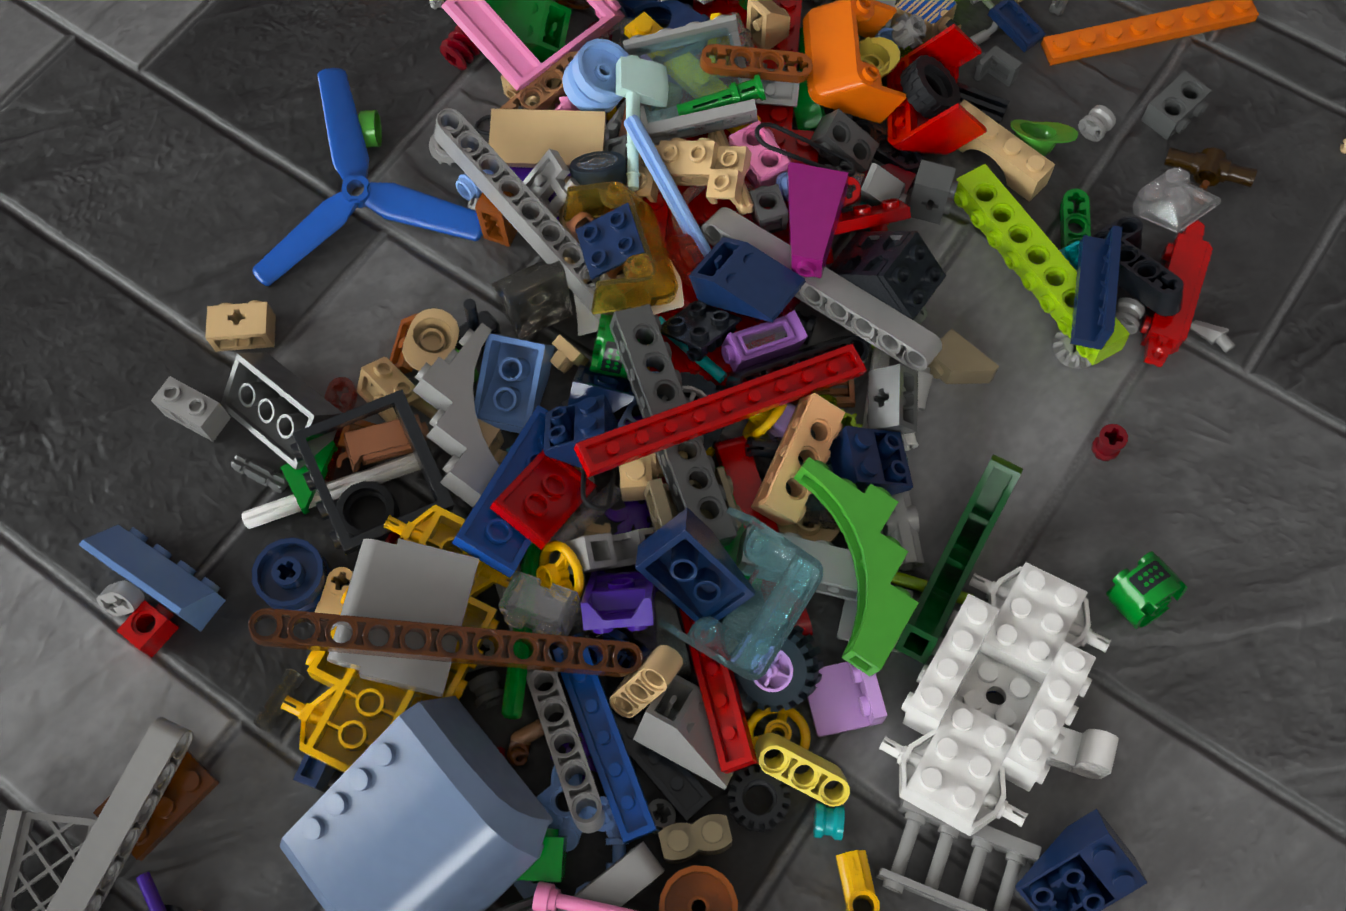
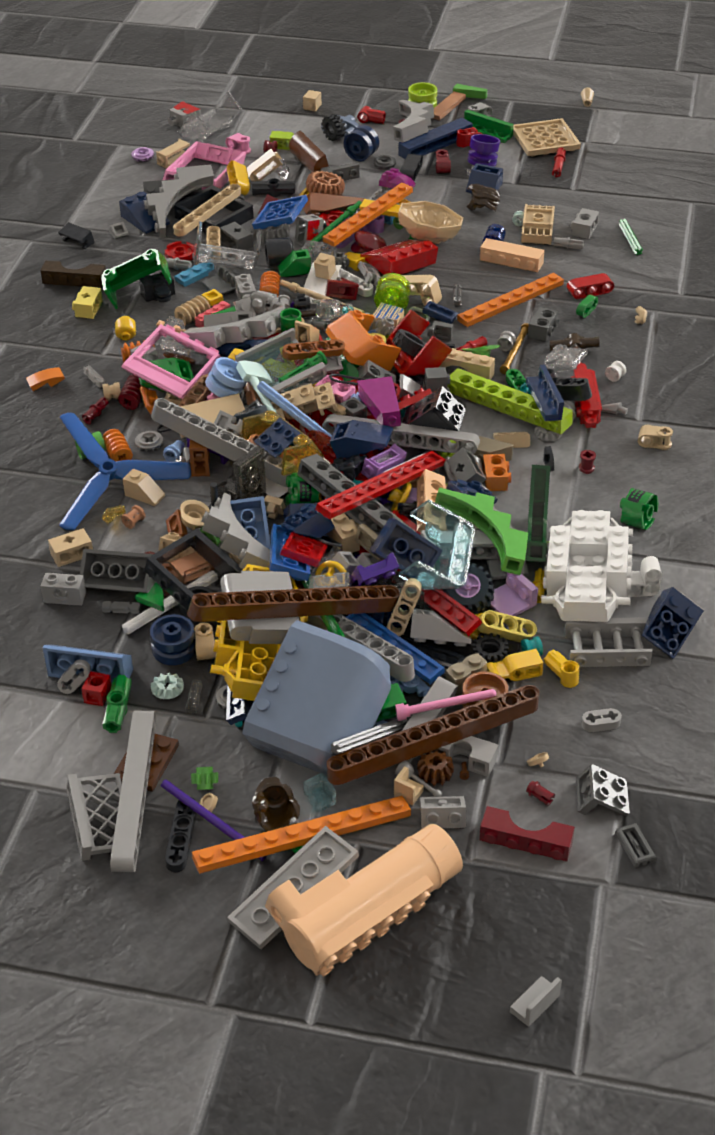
camera: 25 degrees left, 25 degrees down
none -> dark red axle [82,397,109,424]
none -> tan wheel [102,382,121,401]
none -> clear yellow arm [102,505,126,523]
none -> orange piece [103,429,133,462]
none -> green piece [103,675,132,733]
none -> nougat bush [121,505,146,529]
none -> tan slope [123,469,165,506]
none -> orange slope [140,387,158,414]
none -> light aqua gear [151,672,184,699]
none -> bright green gear [191,767,218,790]
none -> red pin [456,336,488,352]
none -> orange brick [482,454,511,491]
none -> yellow piece [487,649,543,681]
none -> tan slope [493,432,530,448]
none -> pearl gold bar [499,323,529,374]
none -> yellow axle [532,568,546,603]
none -> black tile [543,446,554,471]
none -> red beam [567,273,615,299]
none -> green beam [576,295,598,318]
none -> white wheel [605,361,626,382]
none -> tan piece [638,425,673,450]

